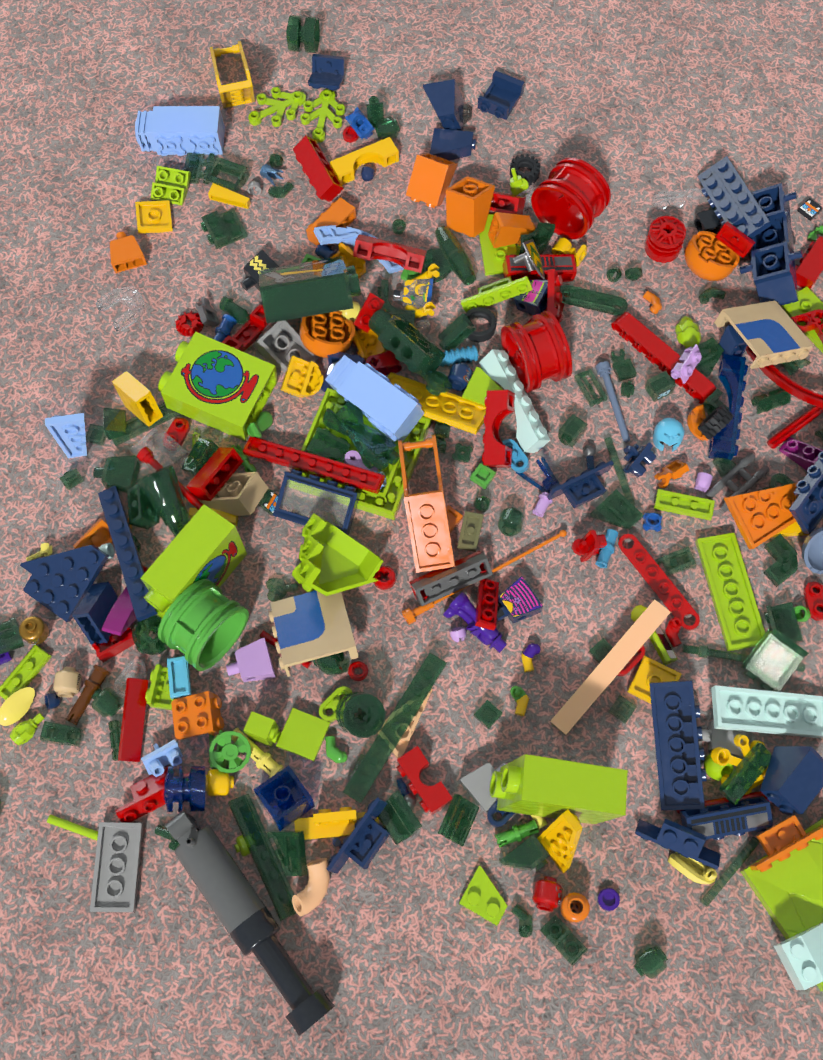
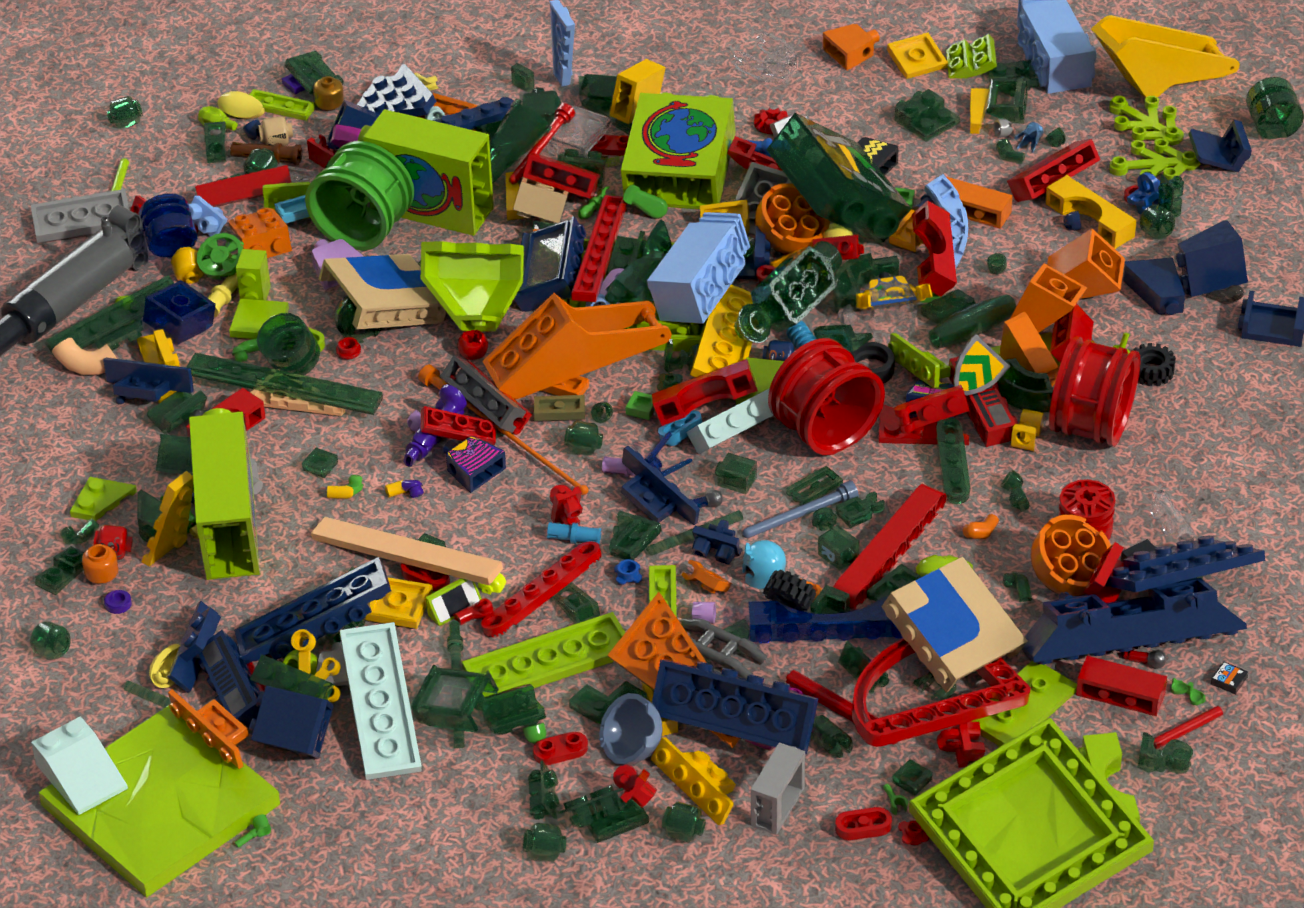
camera: 75 degrees right, 25 degrees down
lavender hinge [671,344,702,384] -> none

